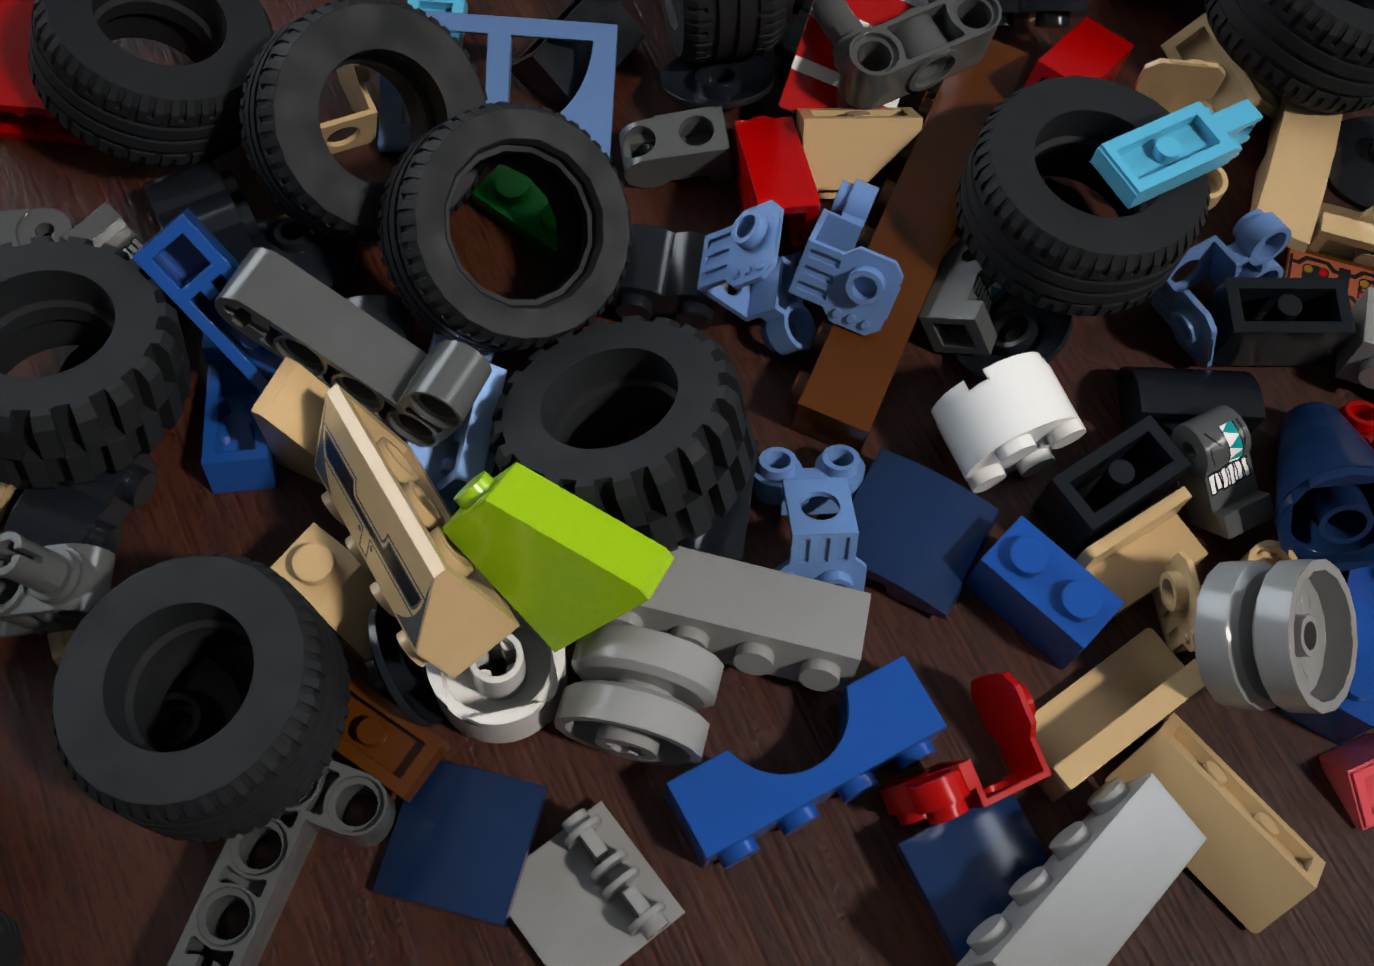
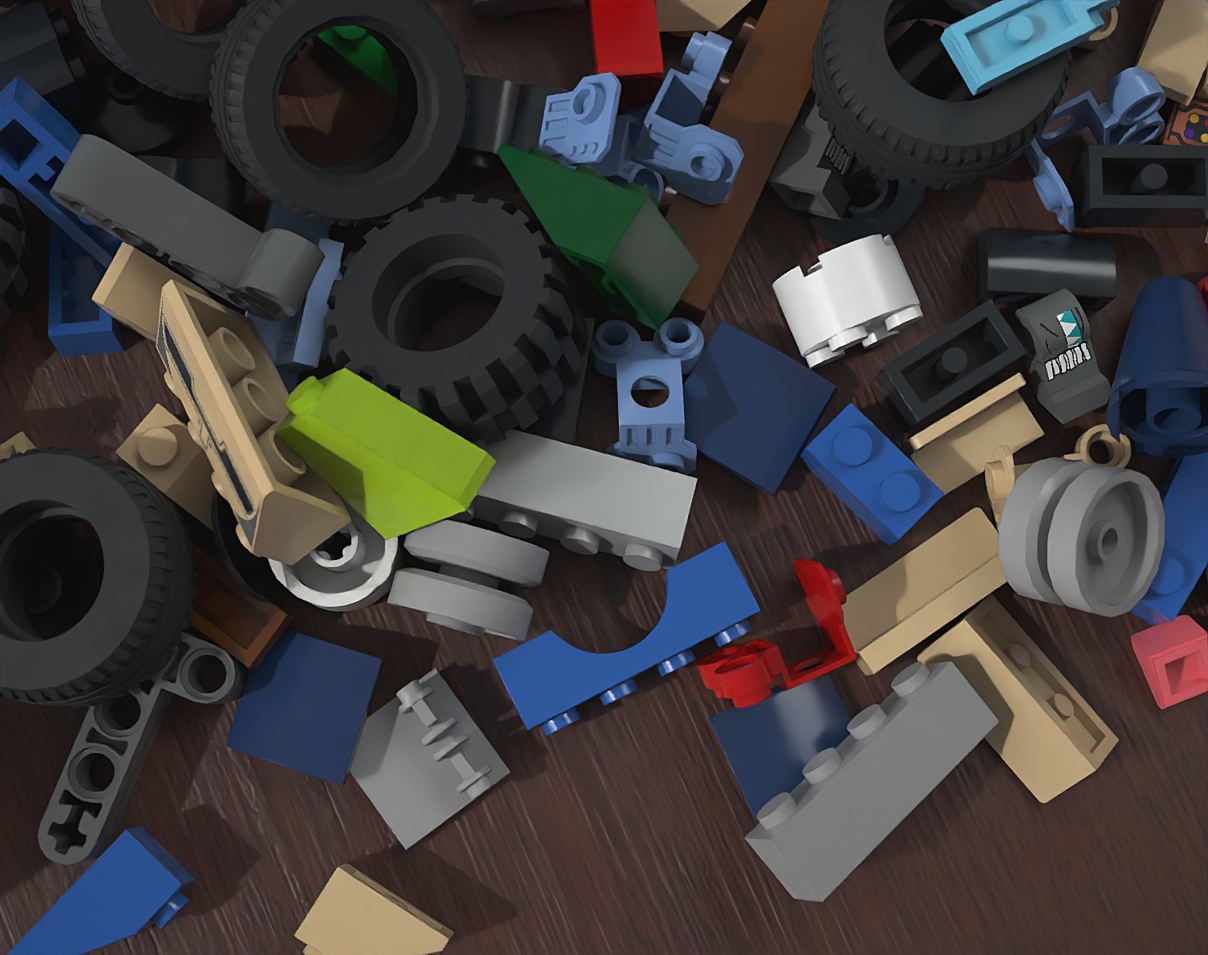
camera: 10 degrees right, 15 degrees up
none -> dark green slope [496,143,700,330]

